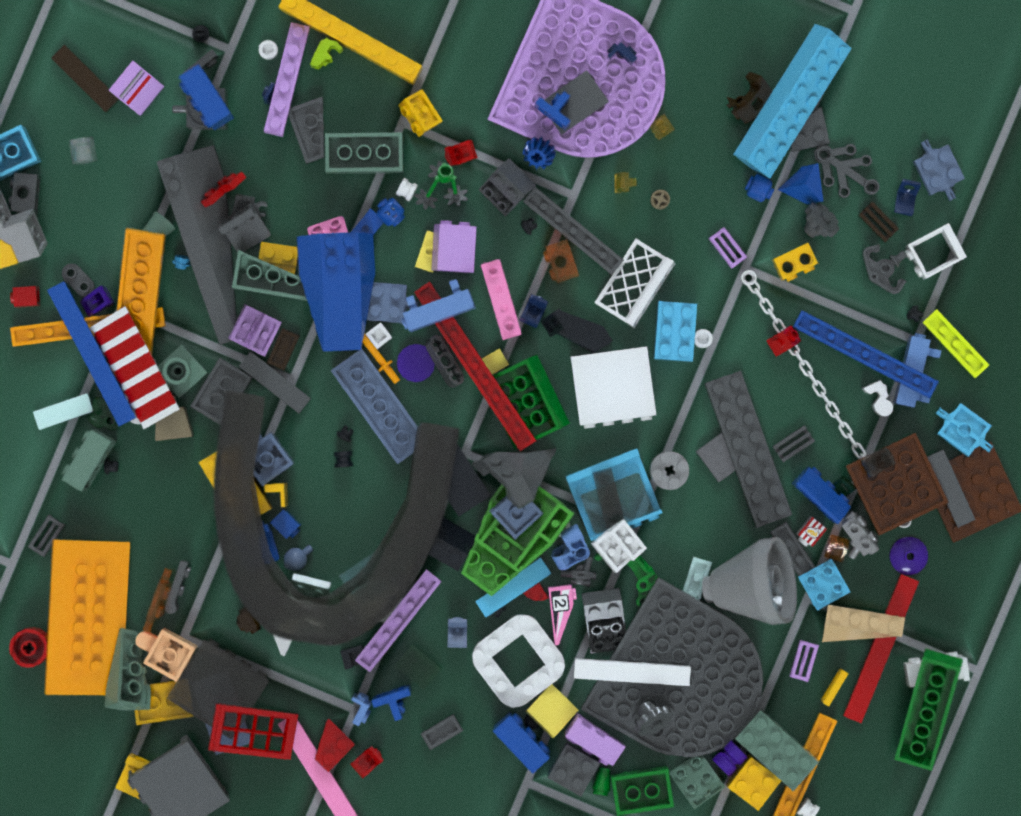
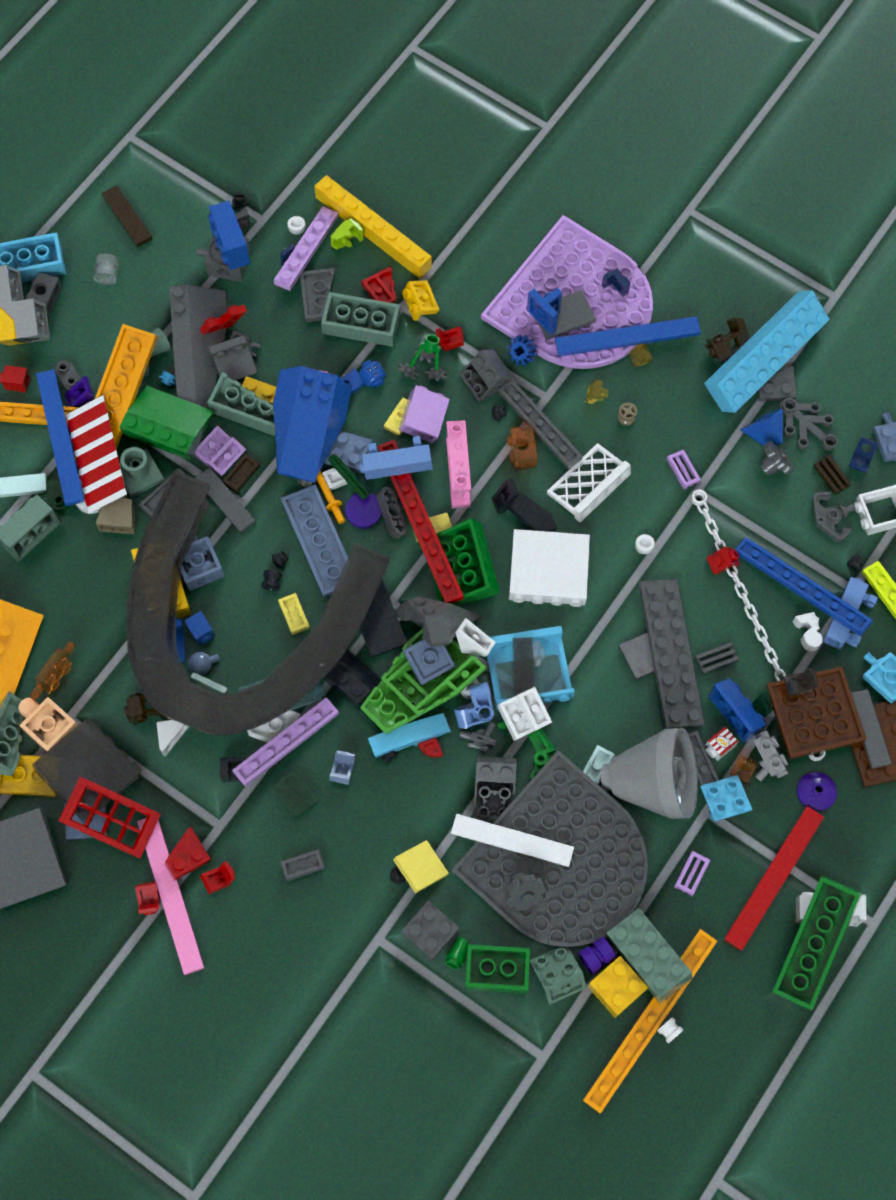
camera: 10 degrees right, 20 degrees down
black piece [104,458,119,475] -> none
lavender slope [109,61,165,116] -> none
dark grey plate [165,560,192,614] -> none
yellow panel [265,483,288,507] -> none
medium blue bracket [351,692,372,726] -> none
blue bracket [371,684,412,721] -> none
white wheel [396,178,418,202] -> none
white plate [472,614,565,708] -> none
blue brick [493,711,550,774] -> none
dark blue bracket [519,294,548,328] -> none
slope [548,584,577,645] -> none
lavender wedge [565,713,626,766] -> none
light grey brick [649,451,689,490] -> none
medium azure brick [653,301,697,362] -> none
blue head [745,174,775,202] -> none
yellow brick [772,243,818,282] -> none
yellow tile [821,668,848,706] -> none
tan wedge [822,604,905,642] -> none
none -> green slope [119,386,214,461]
none -> red bracket [135,881,160,915]
none -> light yellow plate [278,593,310,635]
none -> dark green axle [328,454,370,500]
none -> red wing [361,267,396,304]
none -> white slope [455,618,496,657]
none -> clear plate [531,641,545,666]
none -> blue tile [555,316,701,357]

